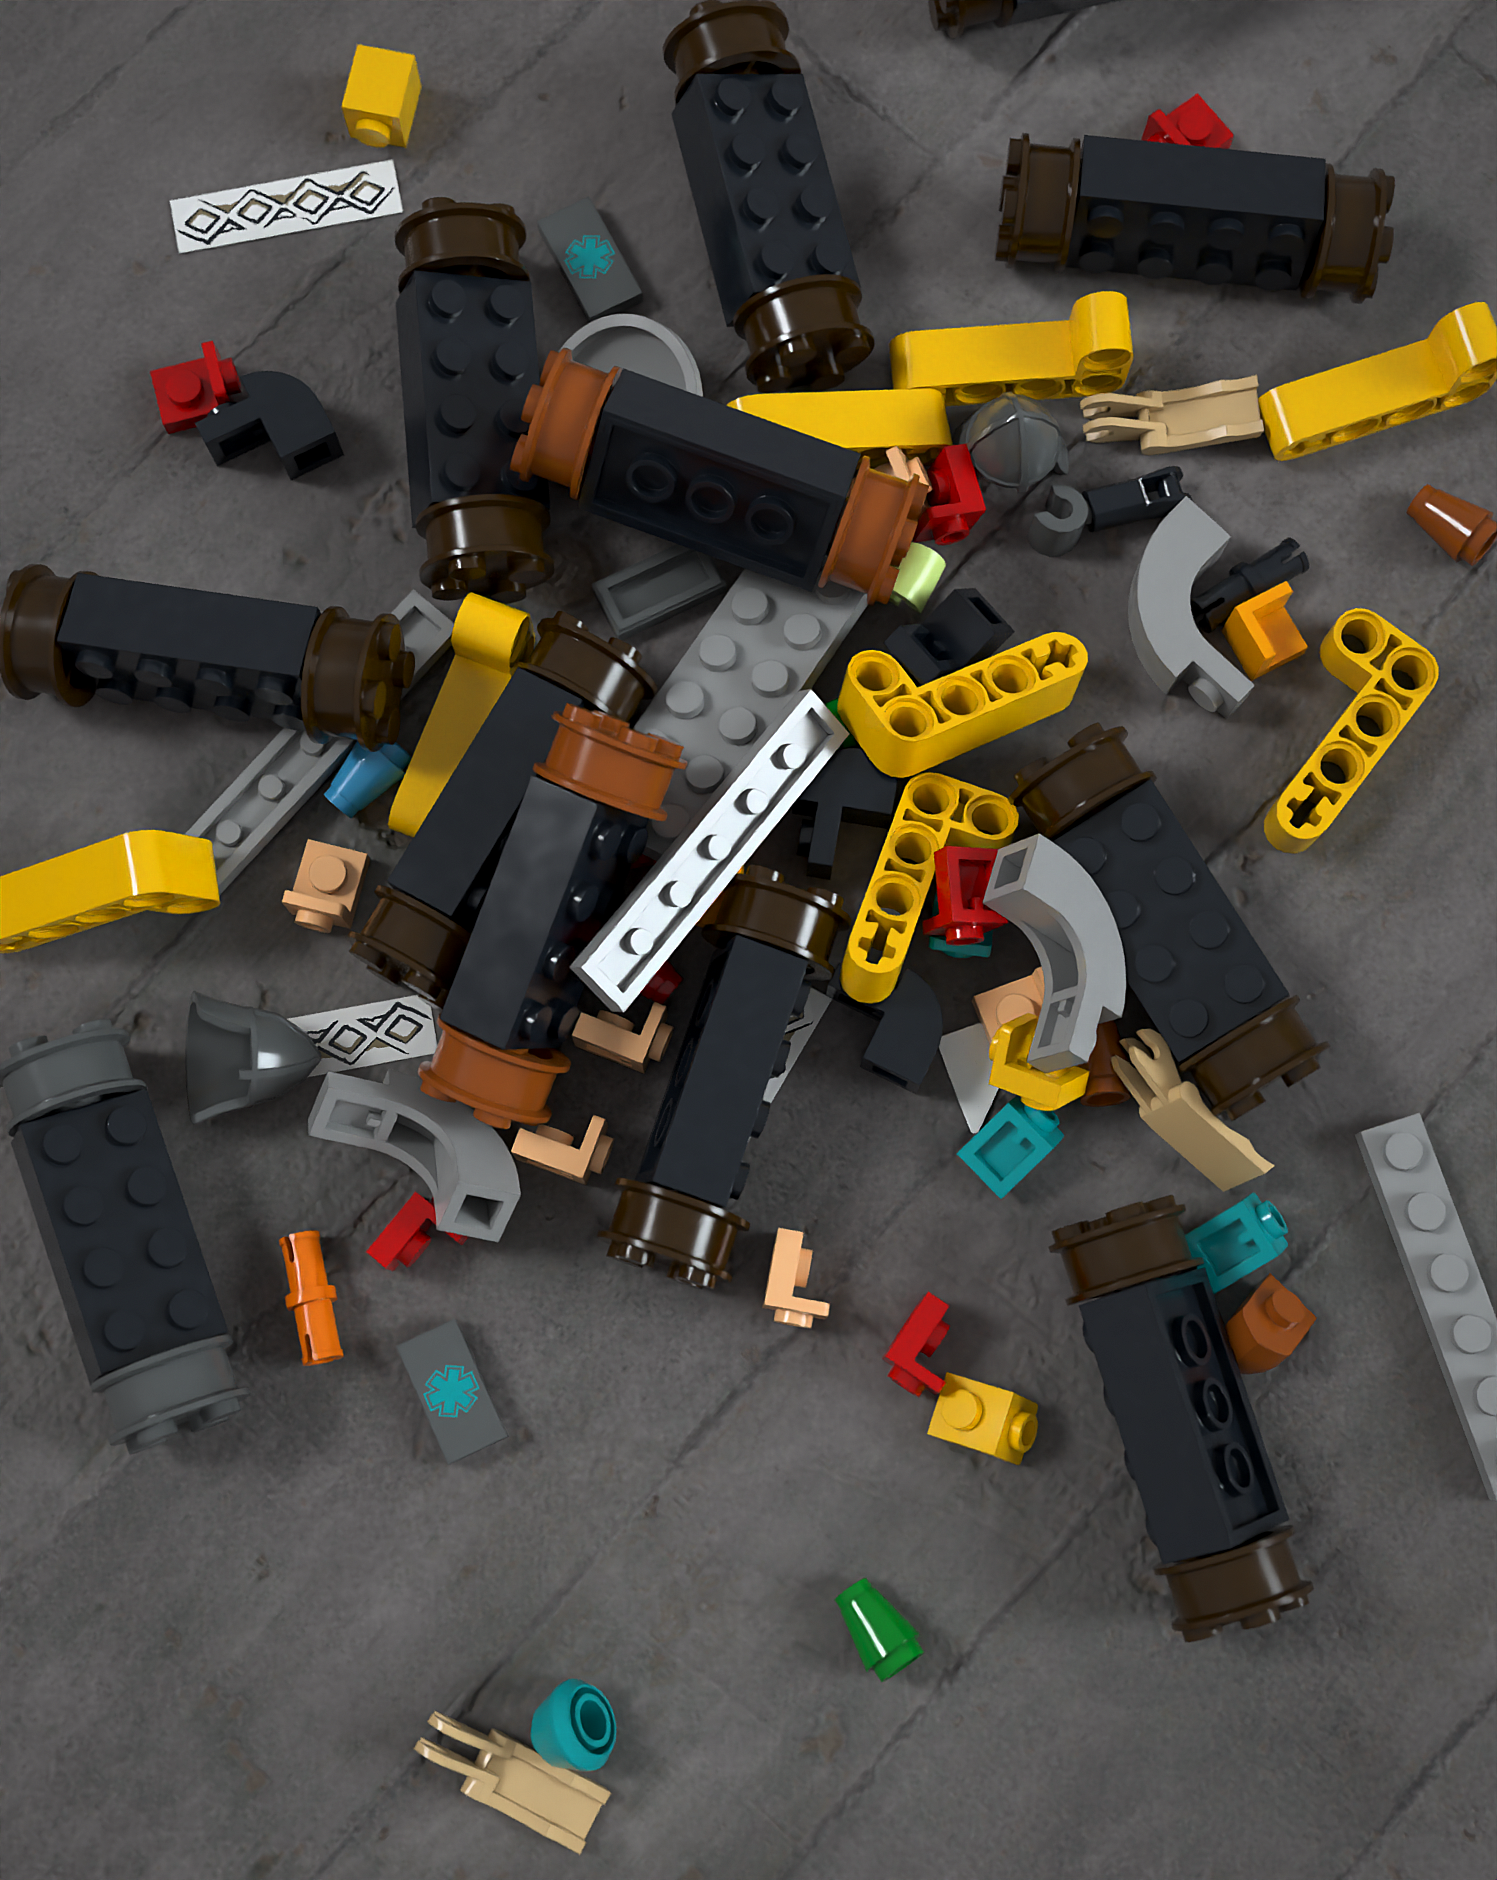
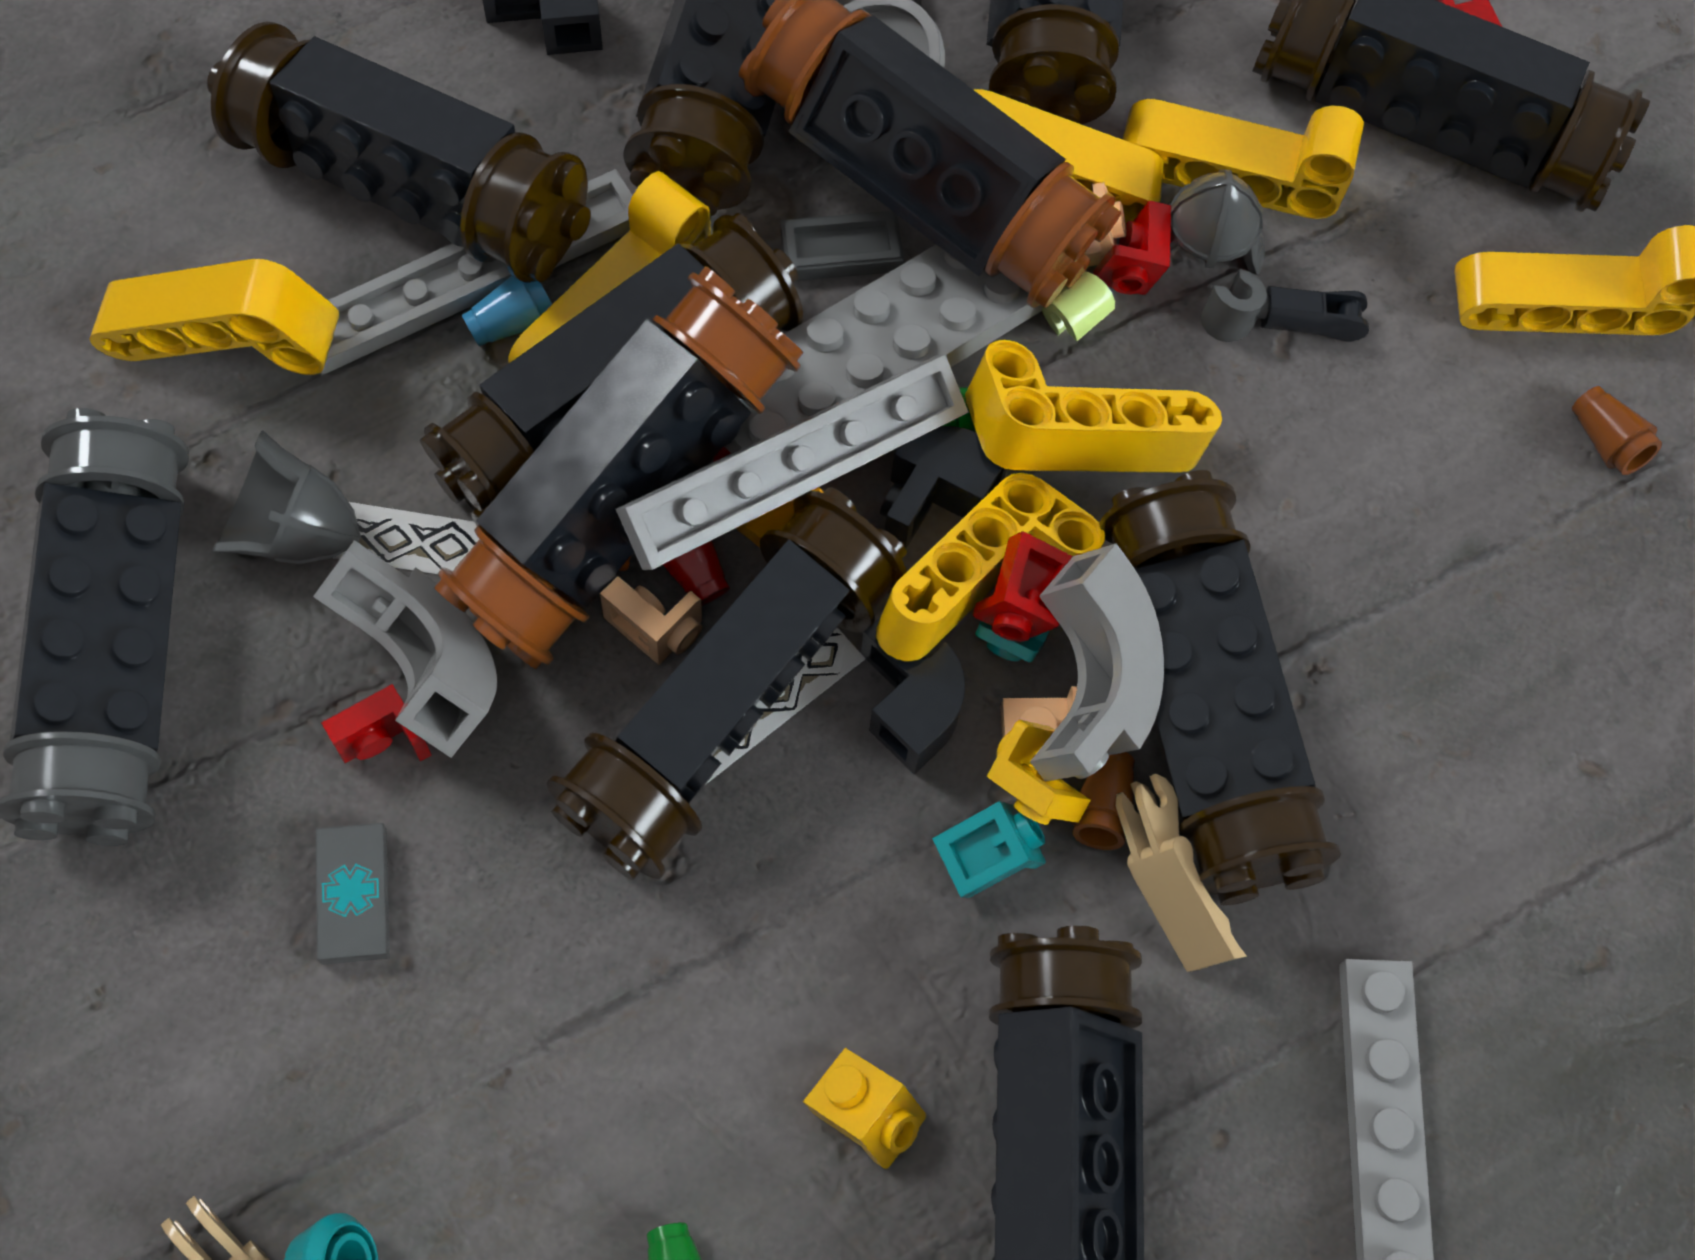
camera: 15 degrees right, 10 degrees down
orange pin [279,1230,344,1366] -> none
light nougat bracket [282,839,371,933] -> none
light nougat bracket [511,1115,614,1185] -> none
light nougat bracket [762,1228,830,1328] -> none
red bracket [881,1291,951,1398] -> none
black brick [883,588,1015,687] -> none
white sticker [939,1023,999,1134] -> none
tan arm [1080,375,1264,455] -> none
light grey arch [1128,496,1255,720] -> none
teal bracket [1185,1192,1288,1294] -> none
black pin [1190,537,1309,633] -> none
light orange panel [1221,581,1308,681] -> none
dark orange plate [1225,1273,1317,1374] -> none
yellow beam [1264,608,1439,854] -> none

